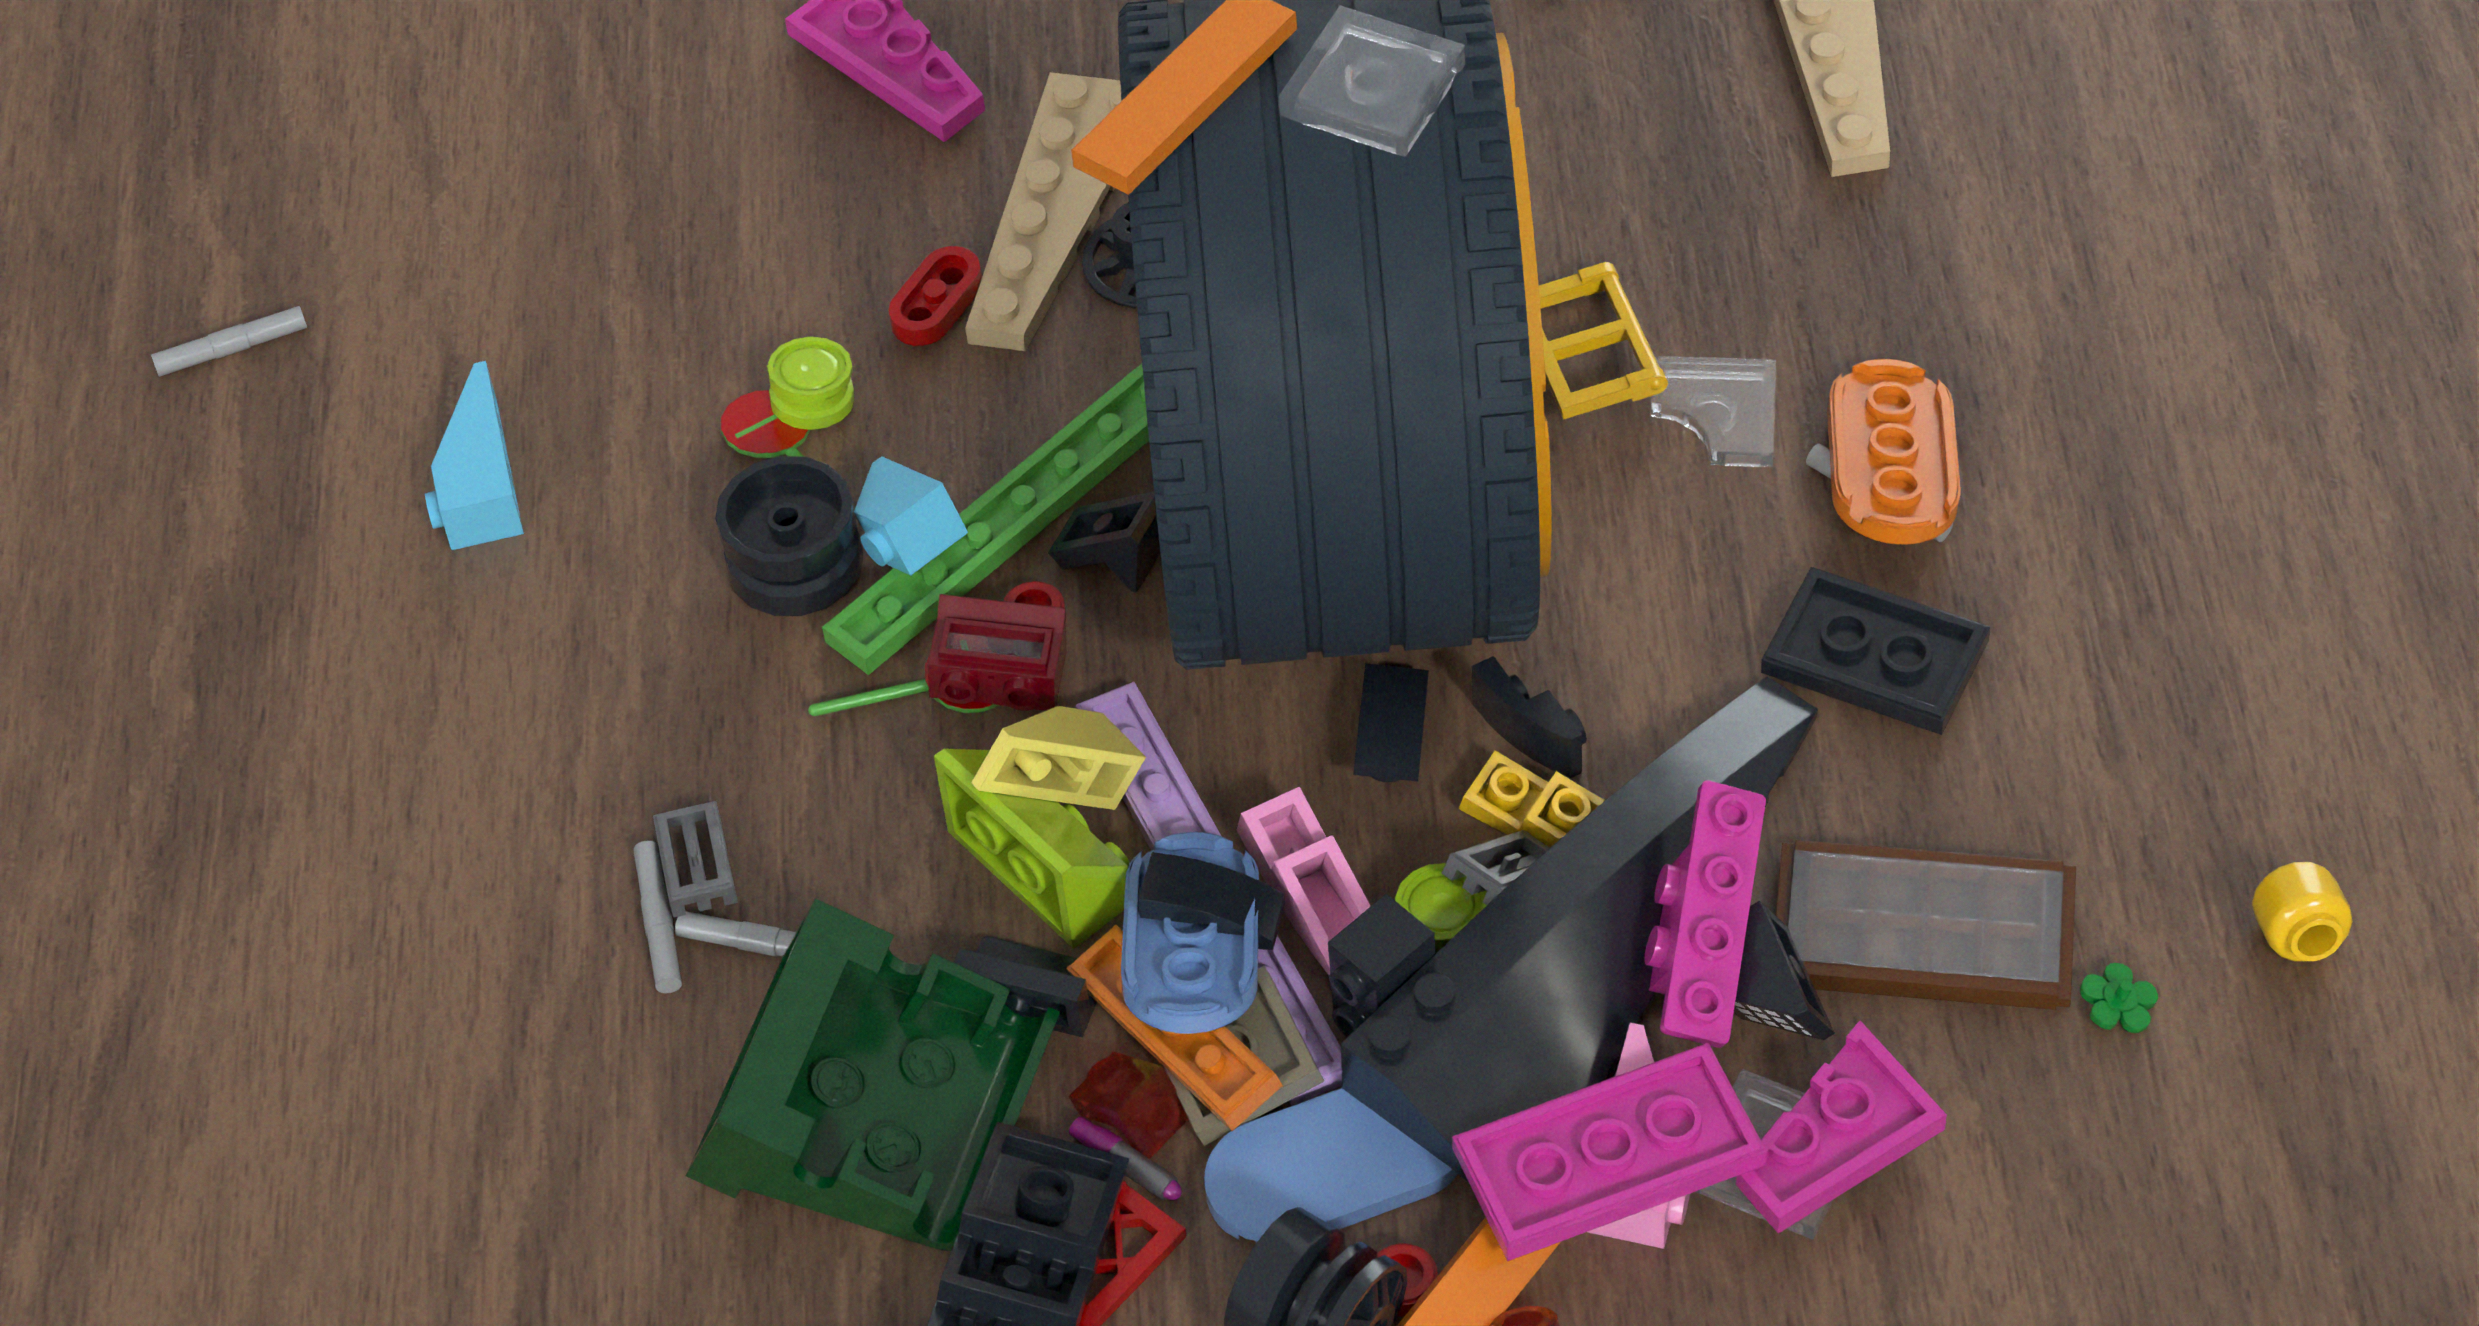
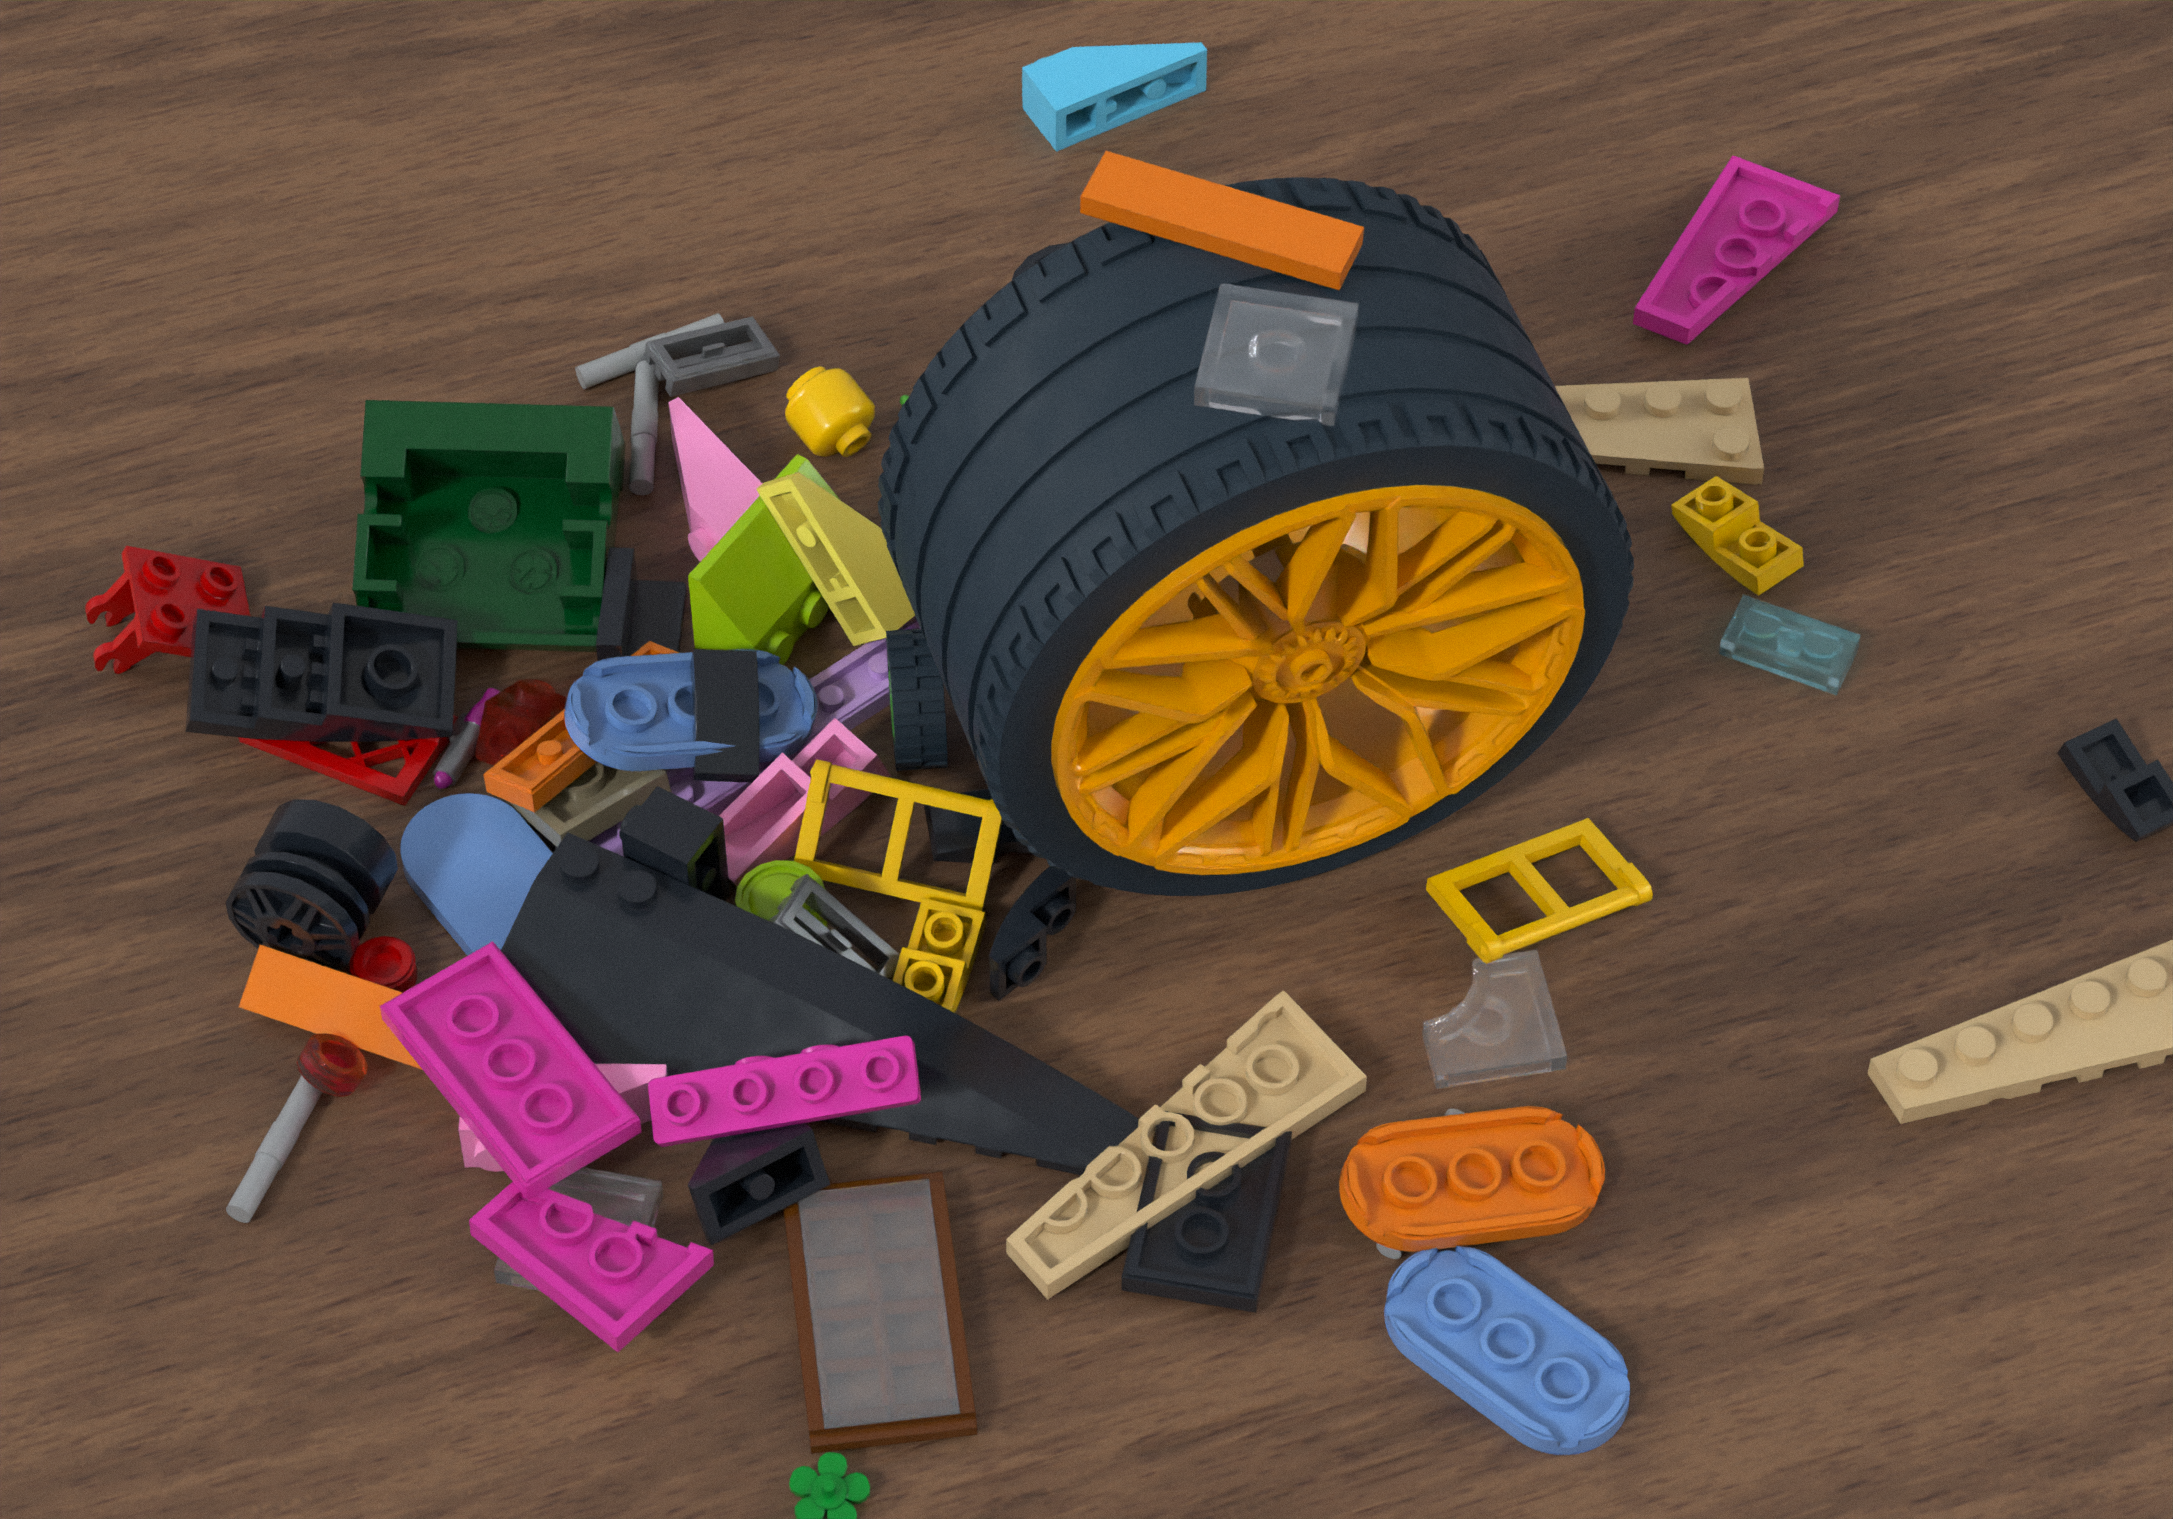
camera: 70 degrees right, 0 degrees up
none -> bright pink slope [668,397,762,562]
none -> yellow head [785,366,875,457]
none -> yellow window [794,759,1003,911]
none -> black wheel [886,629,948,771]
none -> tan wing [1006,991,1367,1299]
none -> medium blue tile [1384,1246,1630,1455]

